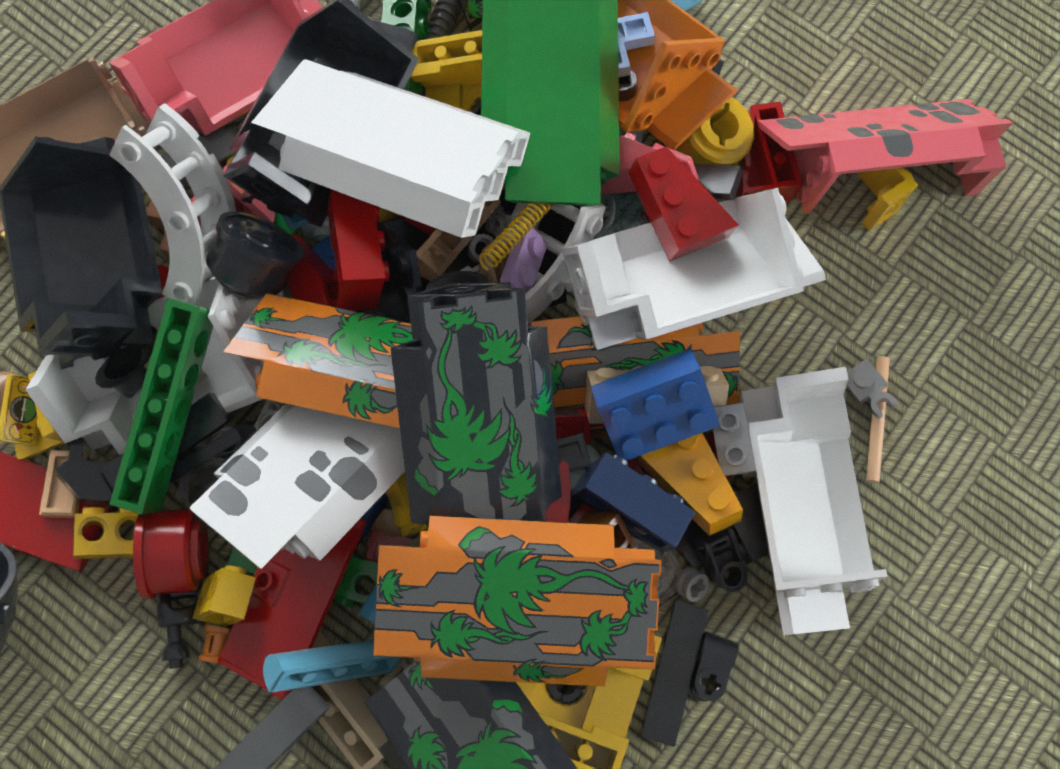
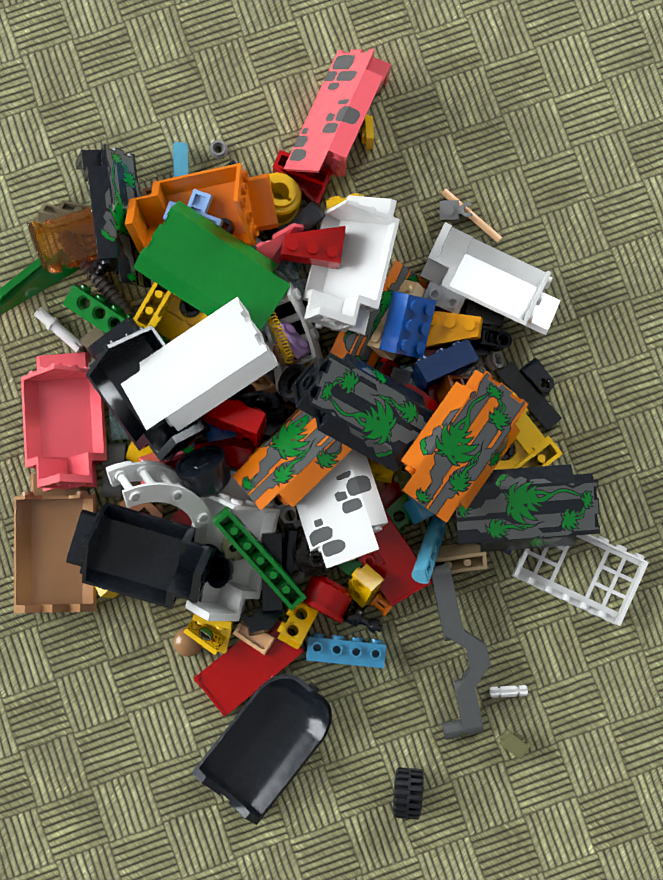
camera: 55 degrees left, 10 degrees up
none -> light grey plate [209,140,228,159]
none -> dark azure brick [306,633,386,668]

